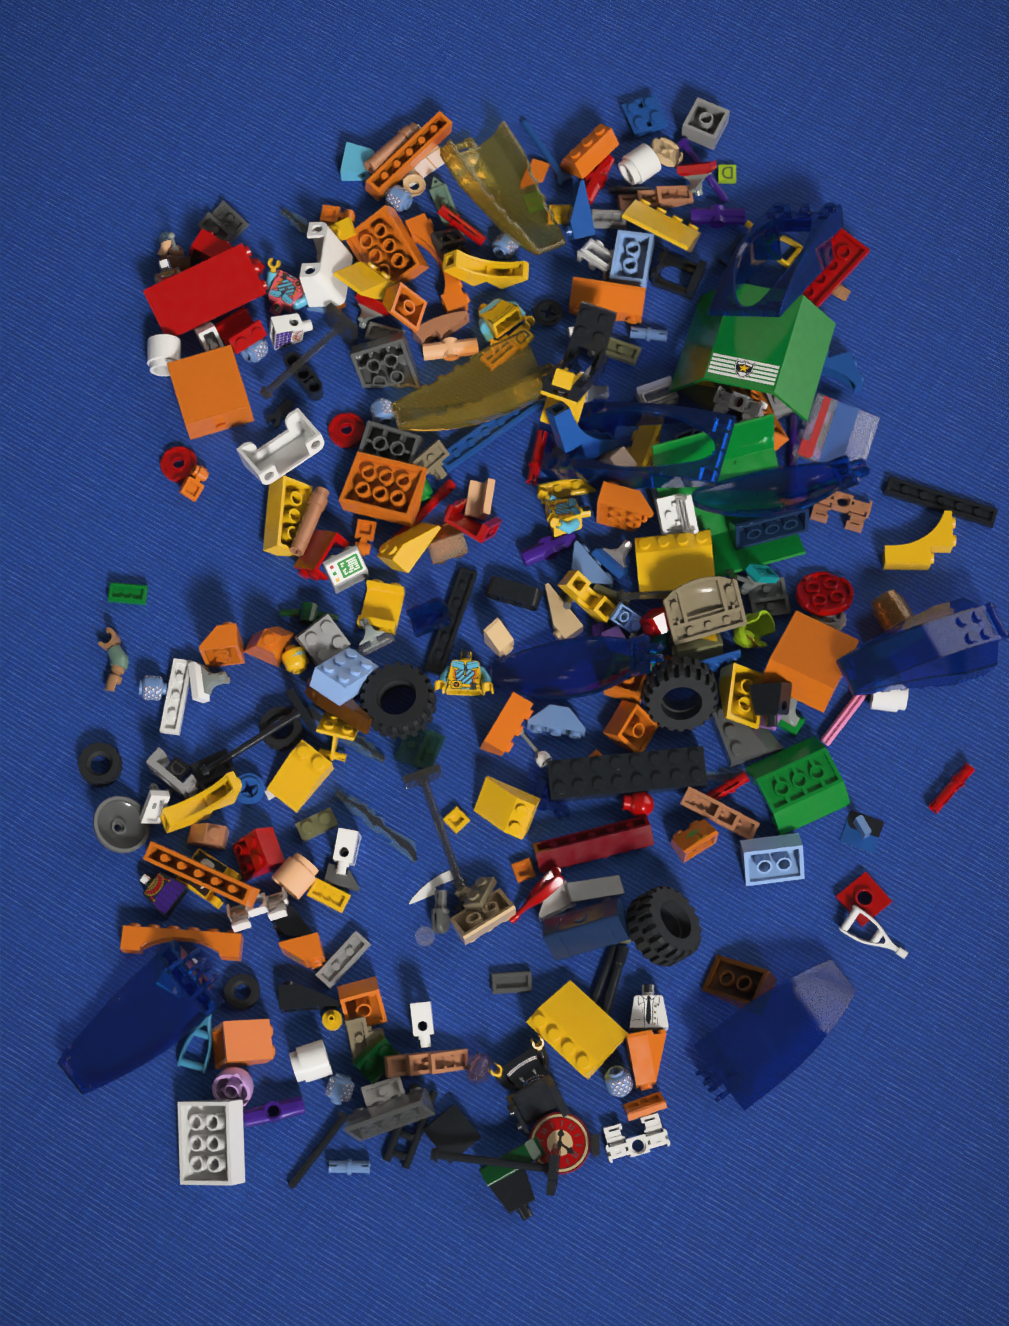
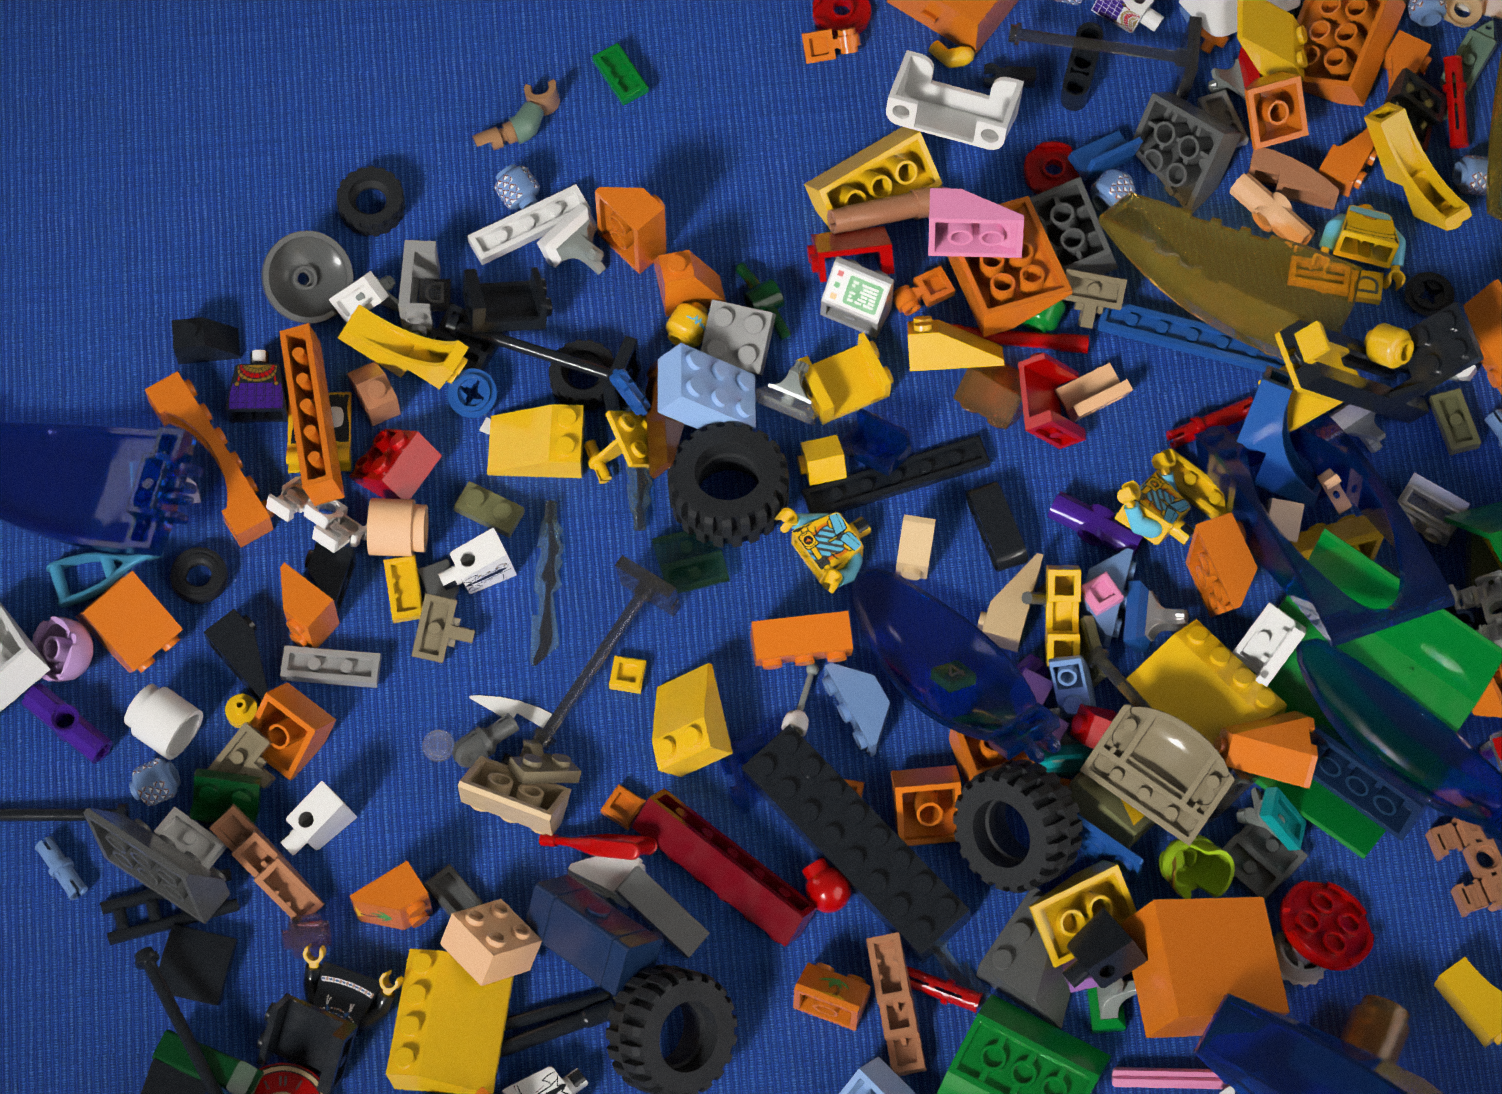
camera: 50 degrees right, 5 degrees down
none -> black slope [172,317,241,365]
none -> orange slope [350,861,433,930]
none -> dark tan hinge [411,593,475,663]
none -> light nougat brick [440,899,542,986]
none -> black panel [462,267,552,333]
none -> blue axle [609,368,651,416]
none -> yellow brick [797,435,847,486]
none -> yellow arm [928,40,975,68]
none -> bright pink slope [928,187,1024,258]
none -> tile [931,660,976,693]
none -> blue panel [1068,130,1143,182]
none -> bright pink tile [1081,571,1124,616]
none -> orange slope [1213,711,1318,789]
none -> light nougat piece [1317,468,1352,515]
none -> yellow head [1364,323,1414,369]

